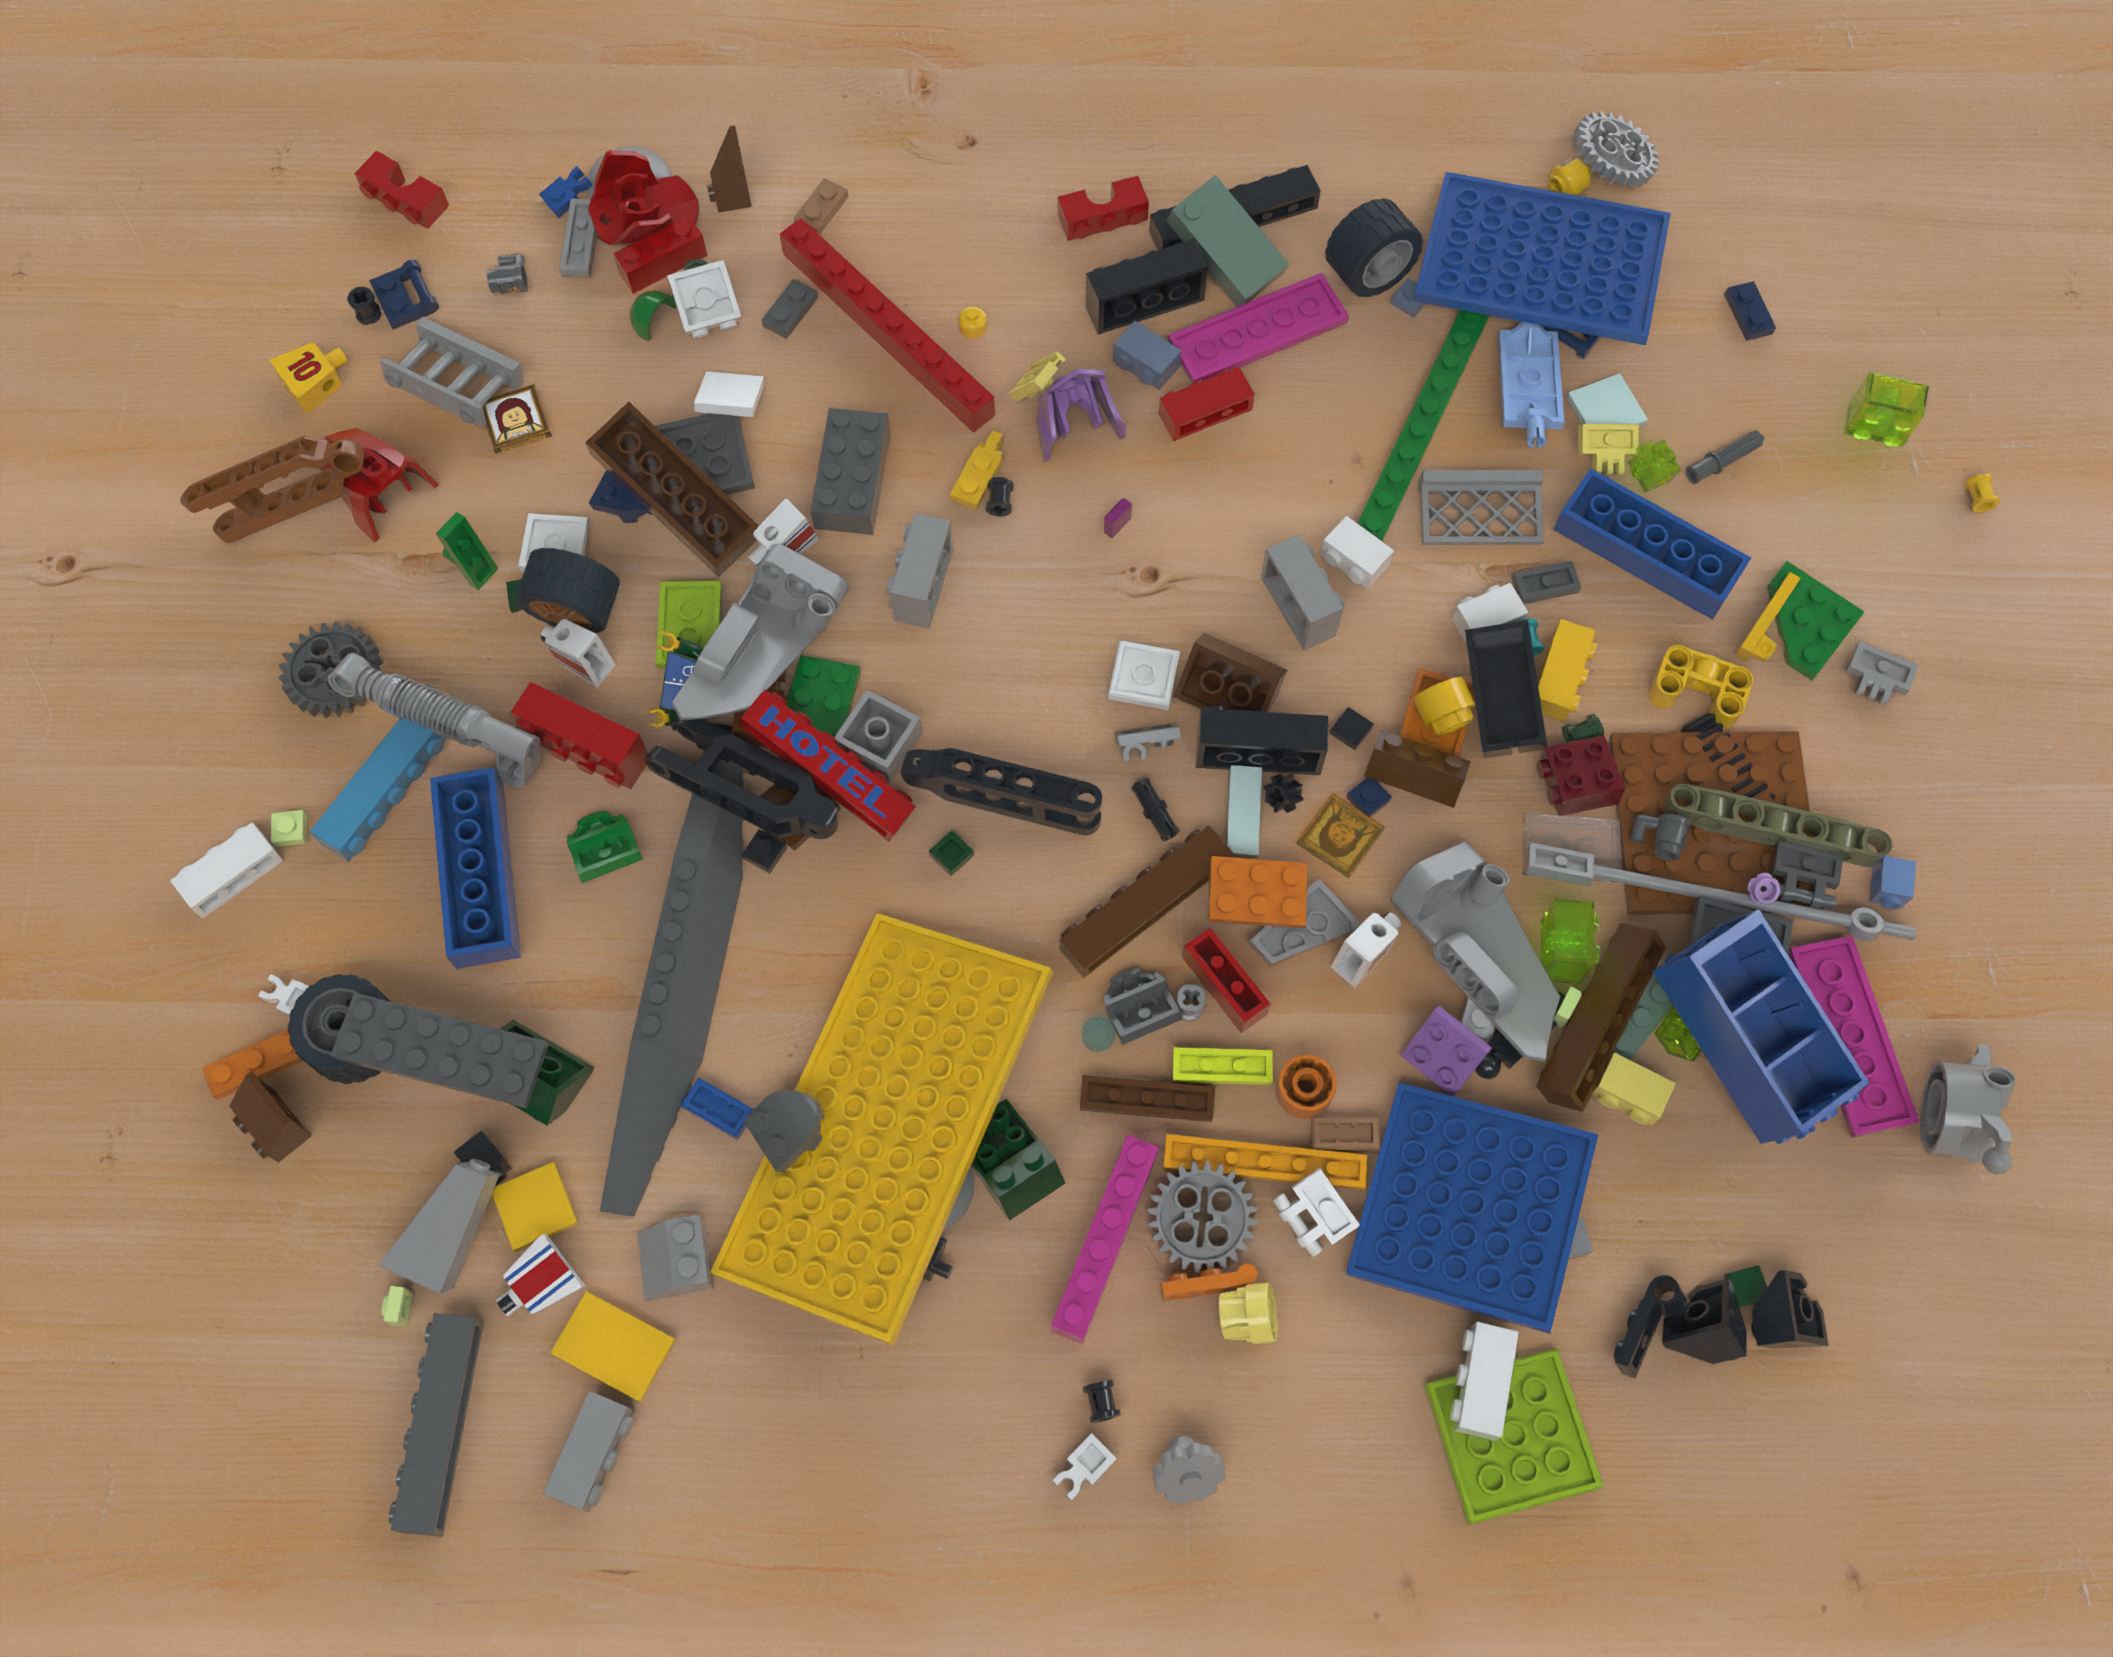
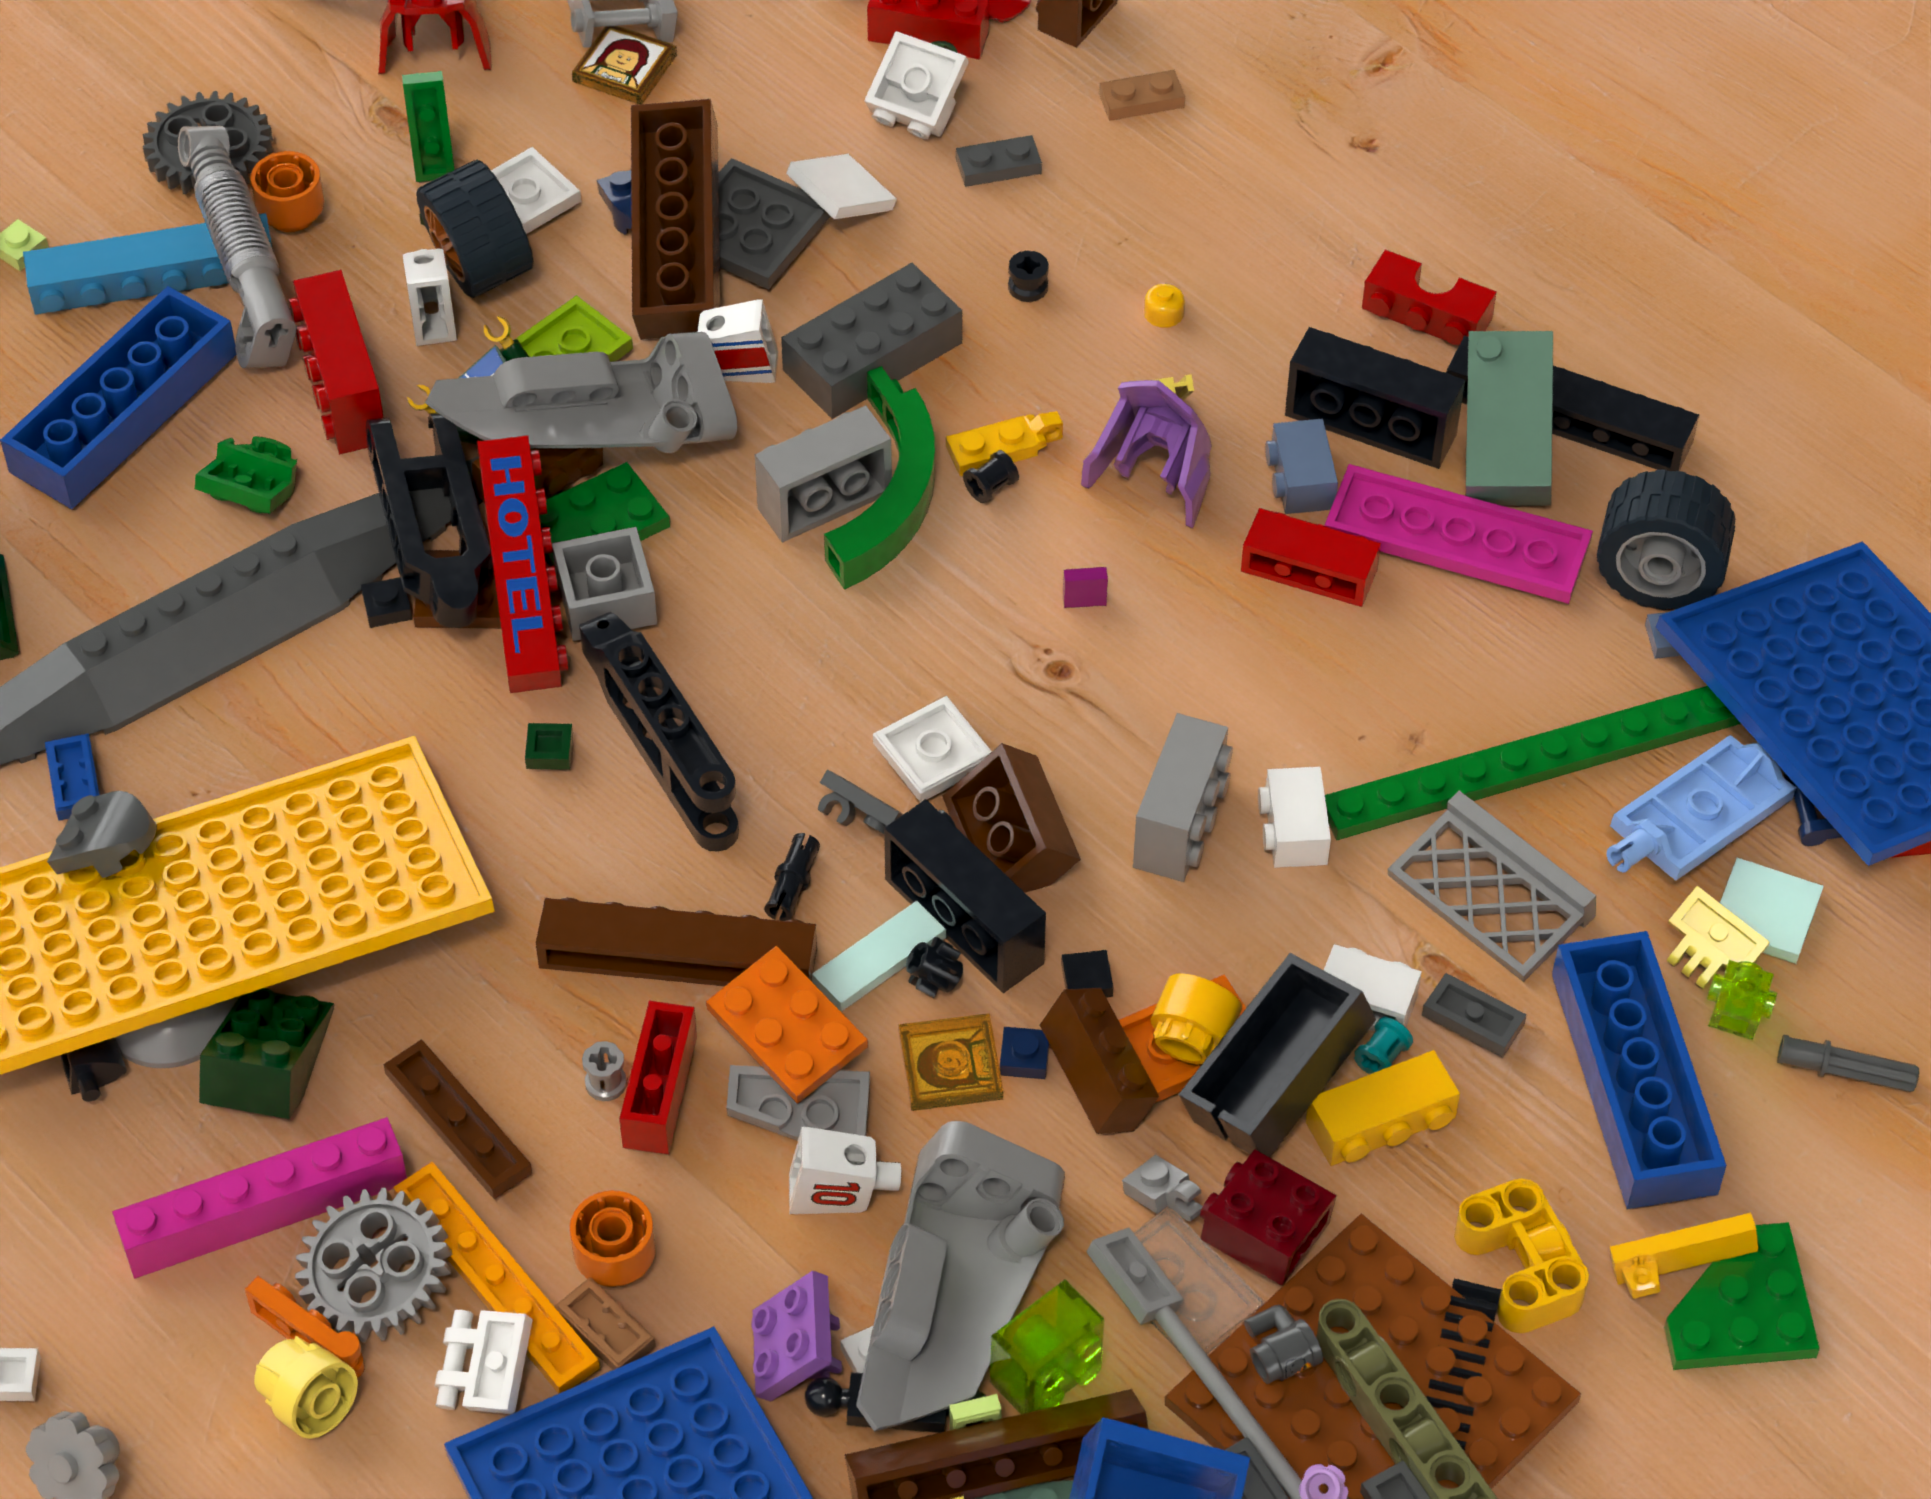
camera: 45 degrees right, 15 degrees down
green helmet [630,290,677,341] -> none
red brick [779,218,995,433] -> none
clear light blue tile [1082,1017,1115,1052] -> none
black bush [1083,1380,1121,1423] -> none
dark grey slope [1104,968,1182,1045] -> none
neon yellow plate [1173,1047,1273,1085] -> none
clear green bush [1562,714,1604,743] -> none
light grey hinge [1846,642,1919,705] -> none
none -> orange piece [250,151,324,232]
none -> green arch [824,366,935,590]
none -> black wheel [1008,250,1049,302]
none -> light grey plate [1122,1154,1203,1221]

